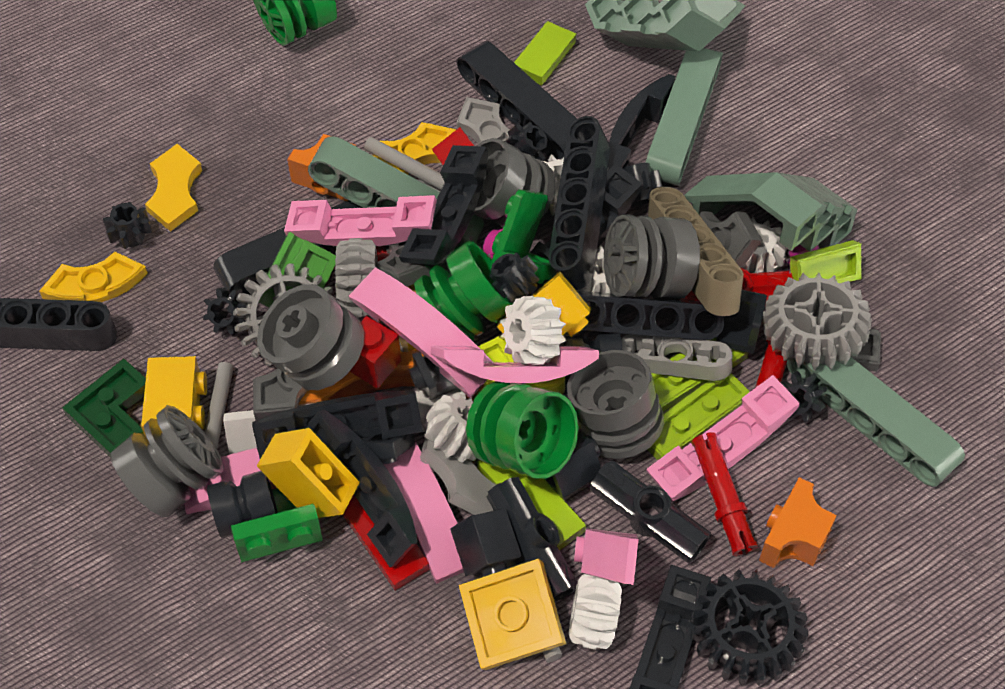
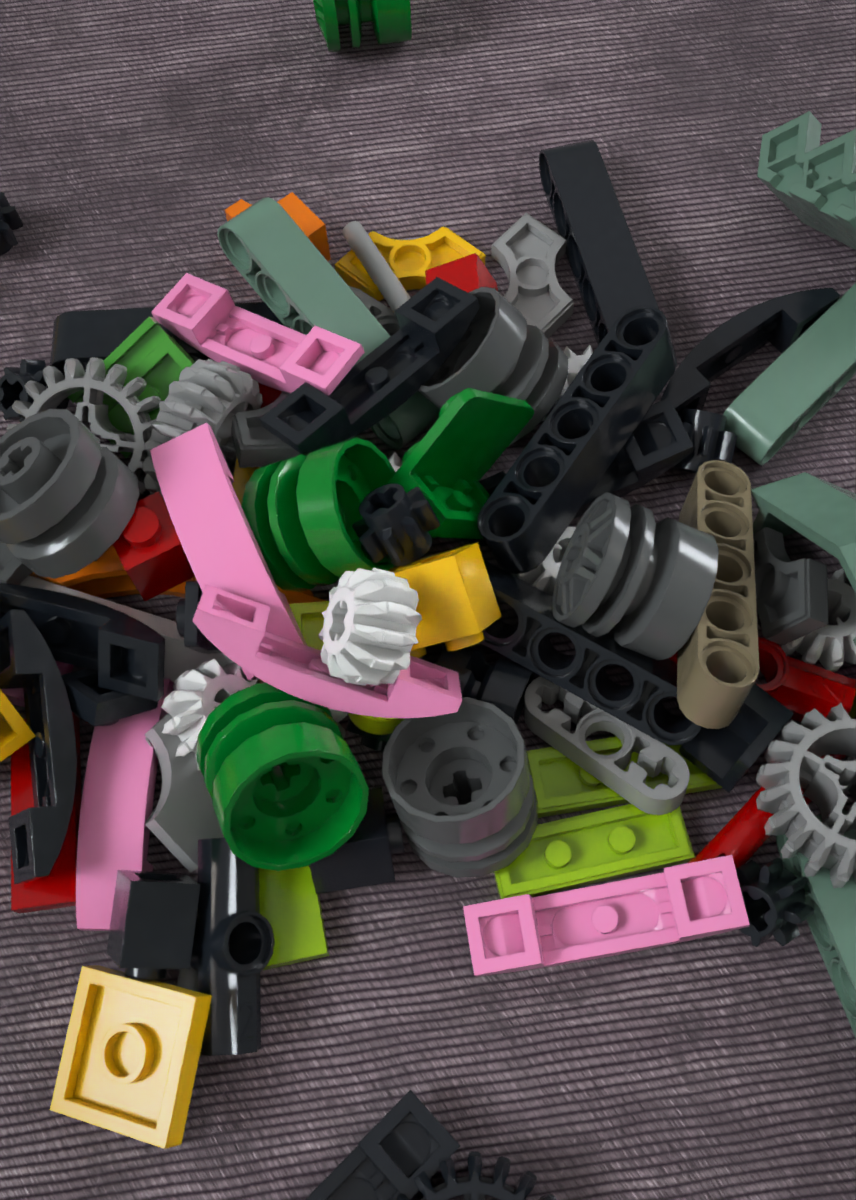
camera: 30 degrees right, 10 degrees up
yellow tile [145,144,202,232] -> none
black gear [504,122,550,161] -> none
lime tile [514,21,577,85] -> none
white gear [569,574,622,650] -> none
bright pink slope [574,528,639,585] -> none
black piece [590,460,712,564] -> none
red pin [691,432,758,556] -> none
orange brick [759,477,837,568] -> none

